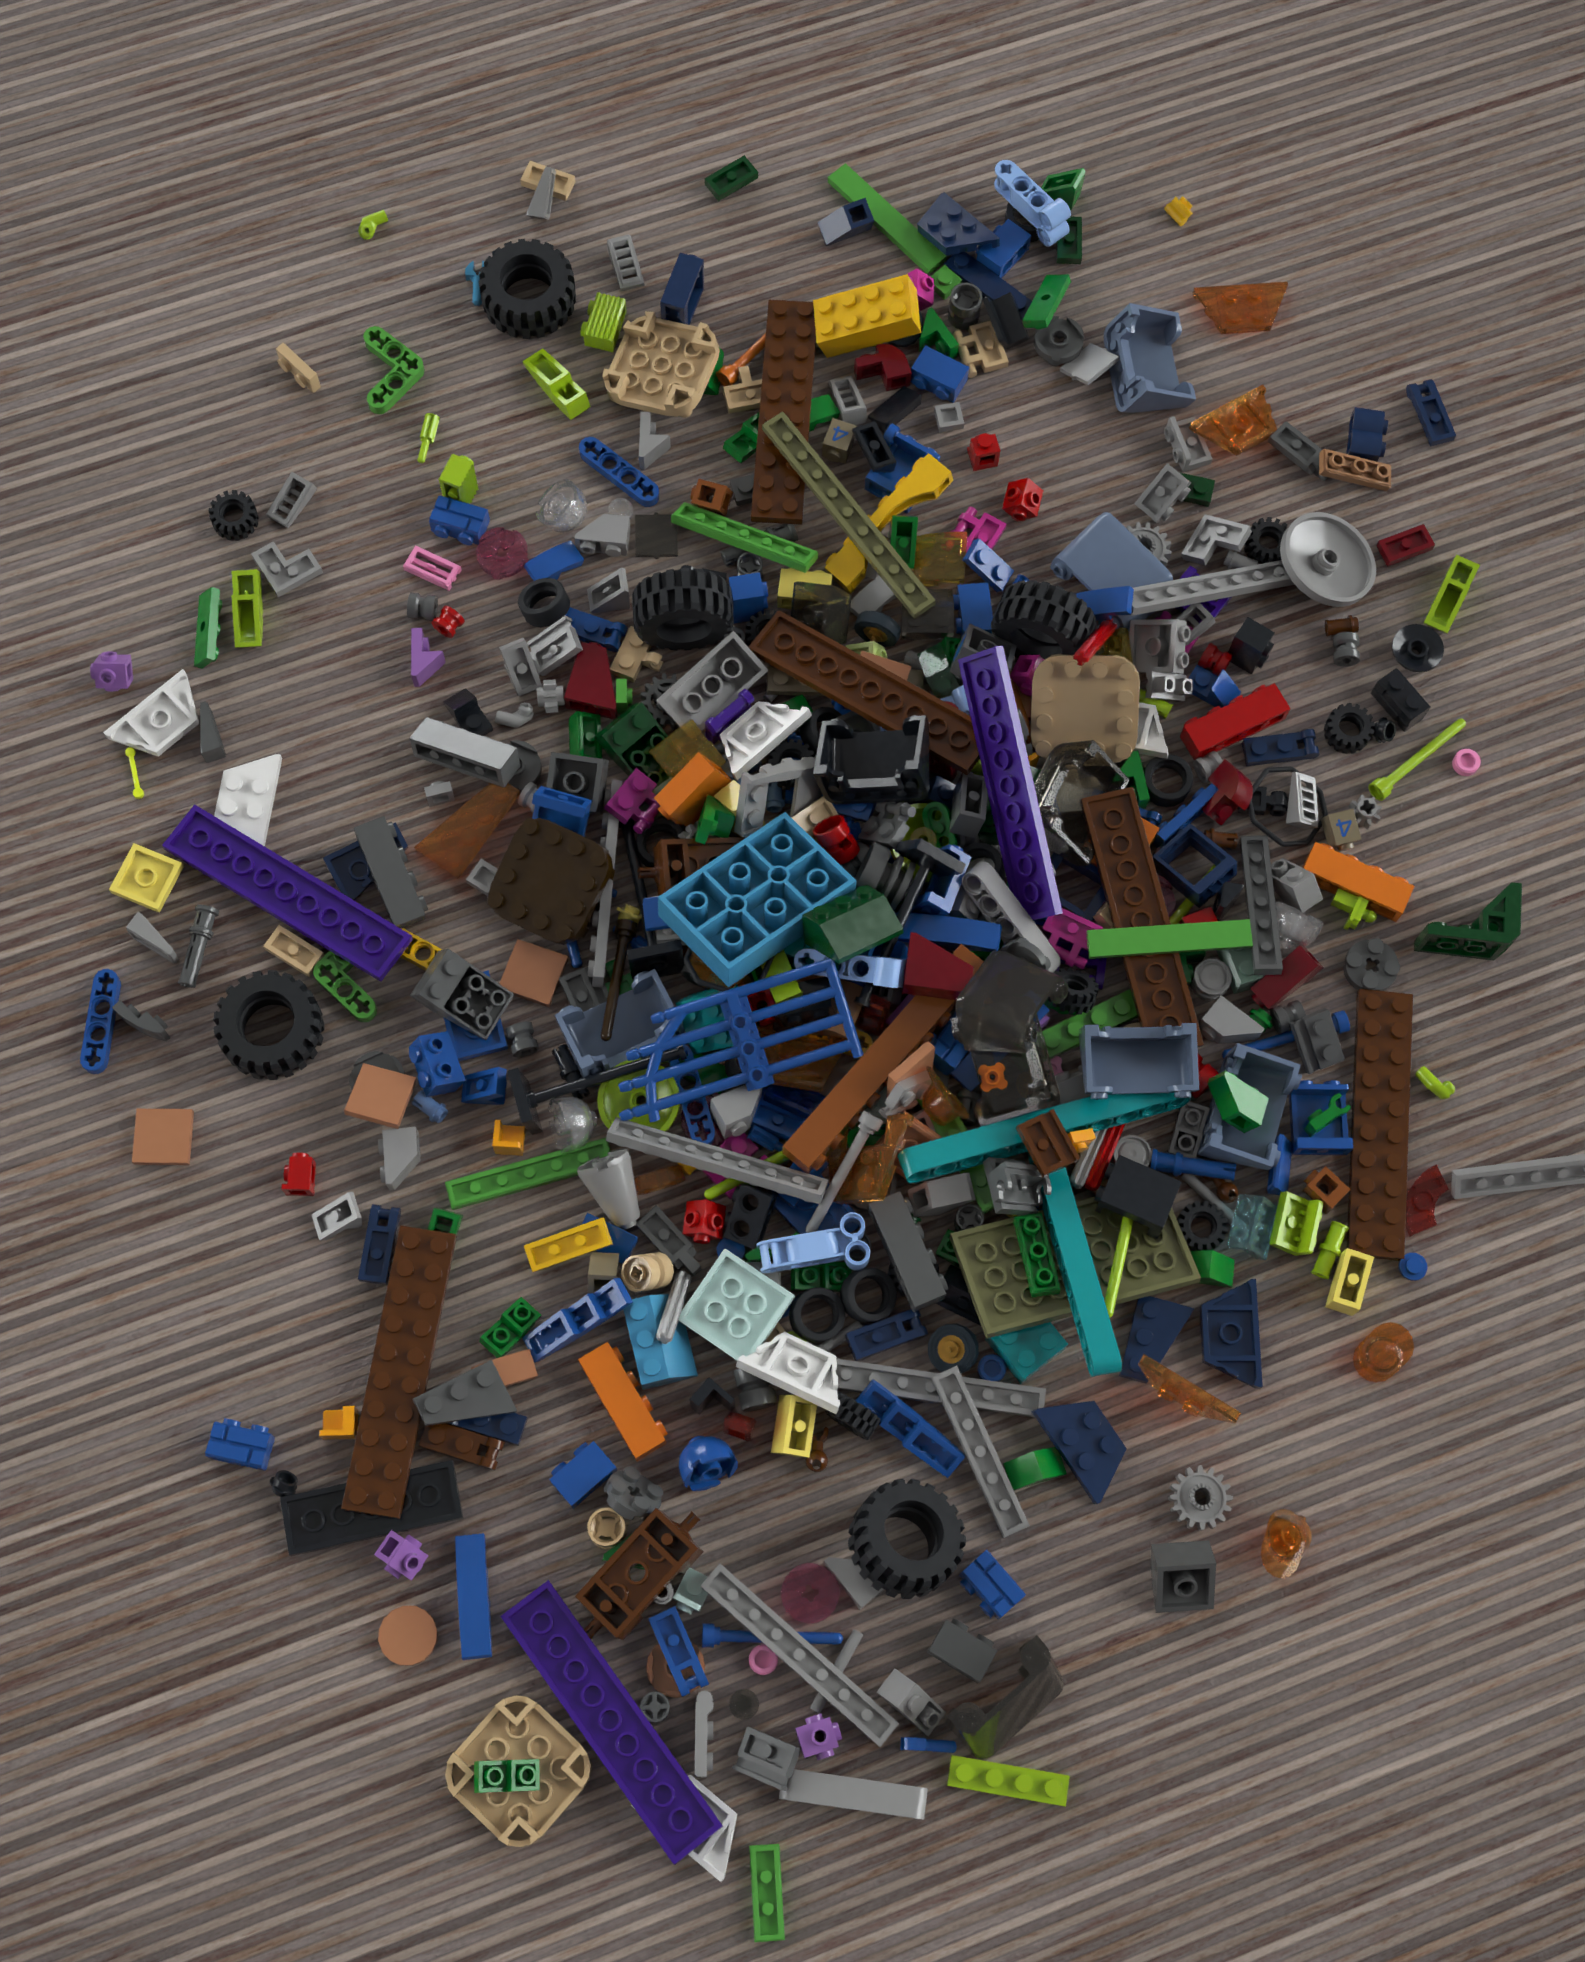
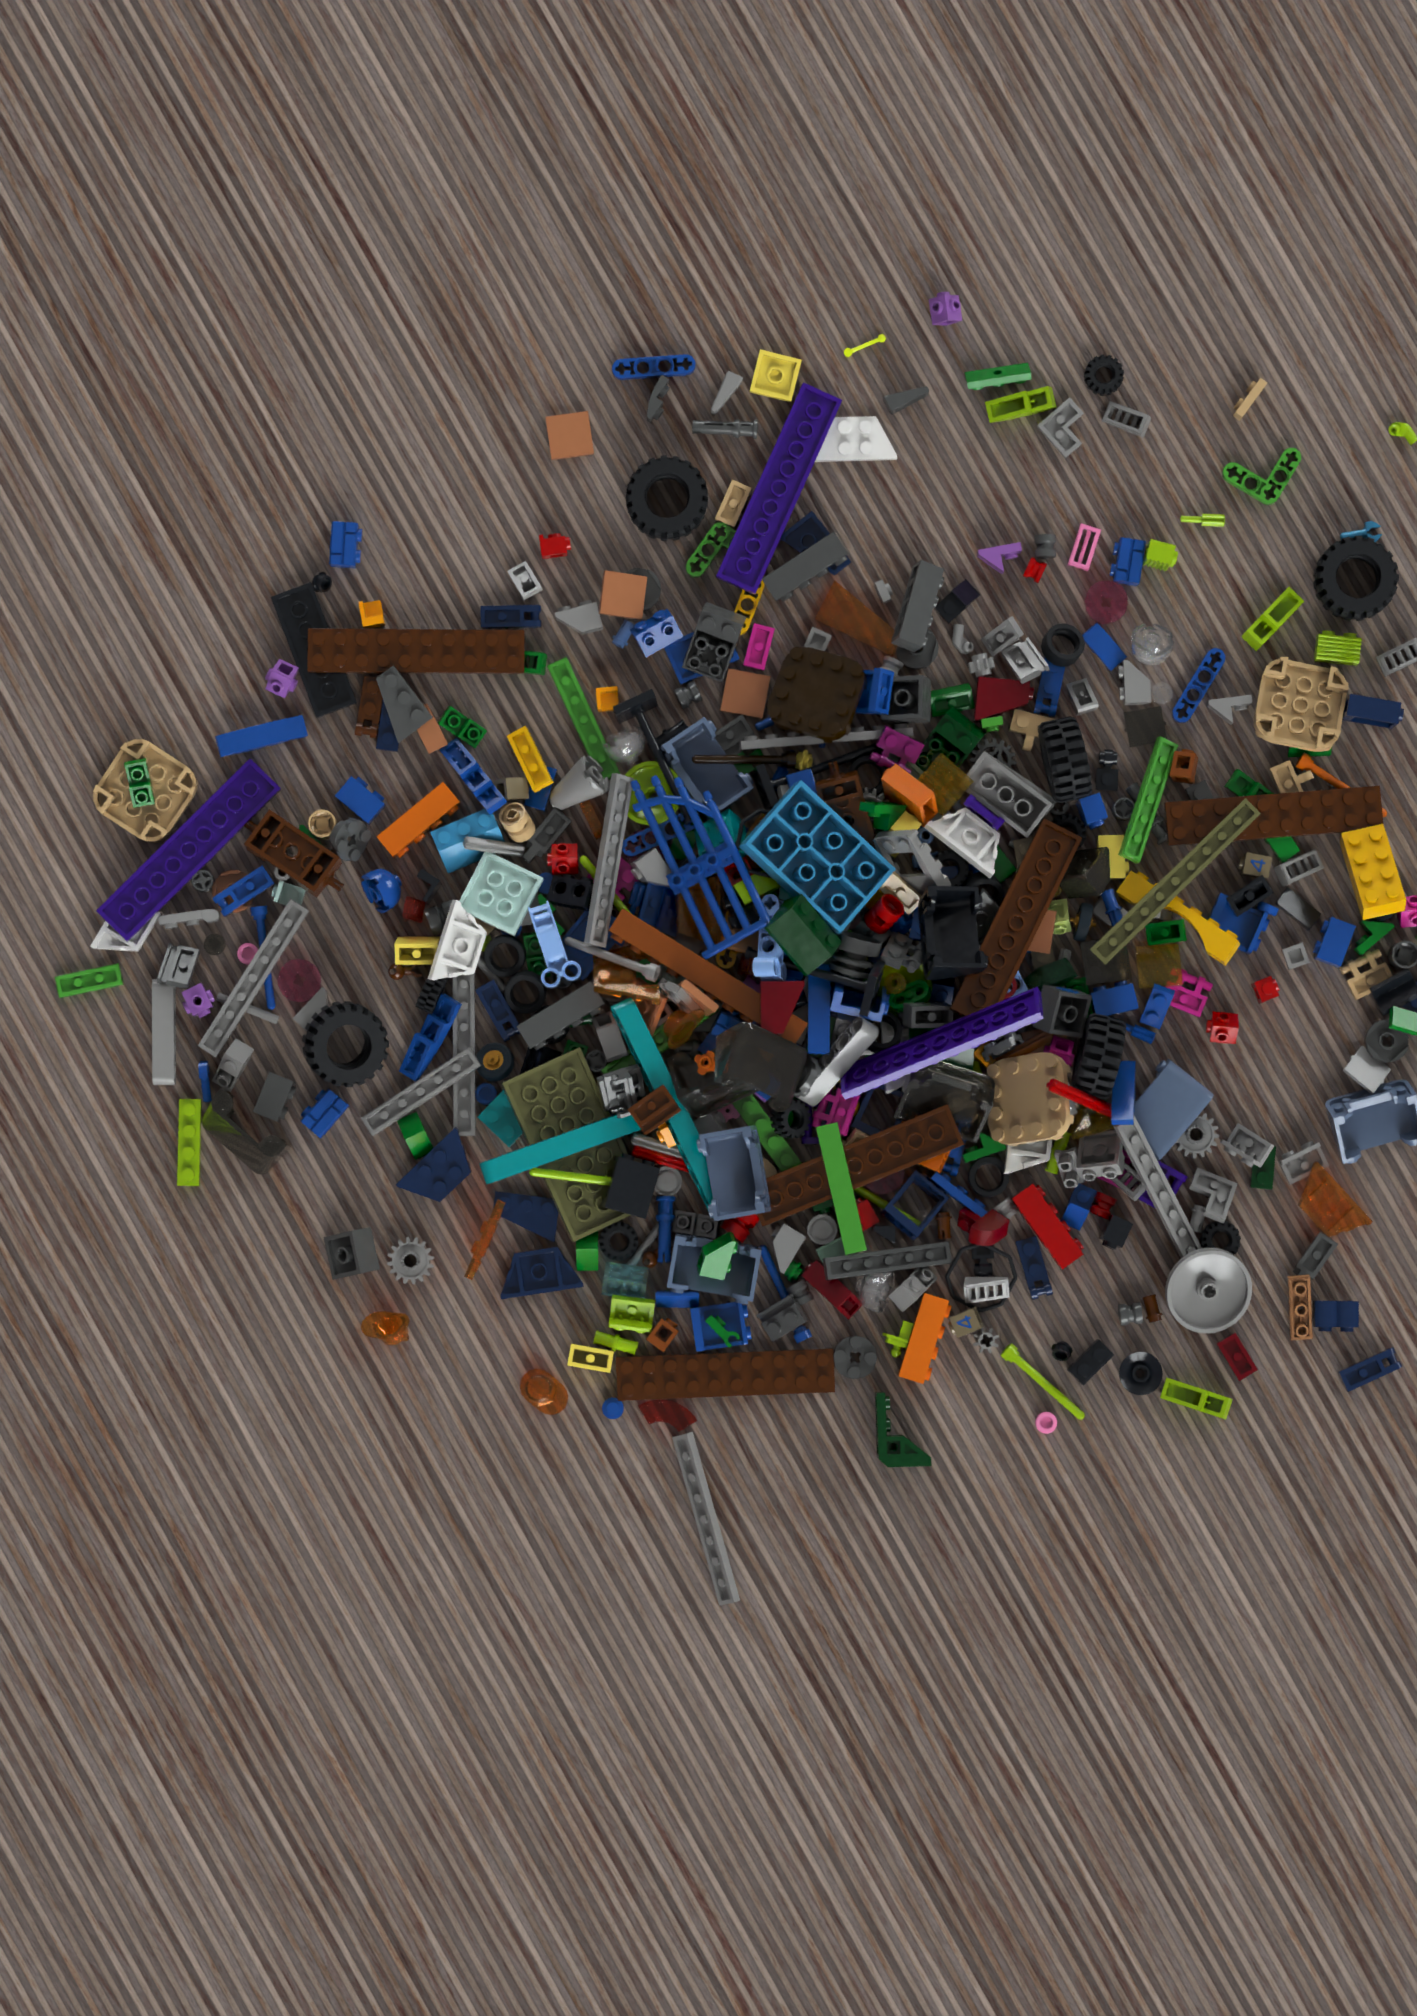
camera: 80 degrees right, 15 degrees up
white wing [103,669,200,757] -> none
nougat tile [378,1606,438,1666] -> none
blue slope [461,1067,507,1105] -> none
dark red brick [854,344,911,392] -> none
green tile [1013,1213,1061,1298] -> none
black tyre [1324,703,1375,754] -> none
lime arm [1415,1066,1455,1099] -> none
none -> dark pink plate [743,623,775,671]
none -> blue axle [1100,889,1123,927]

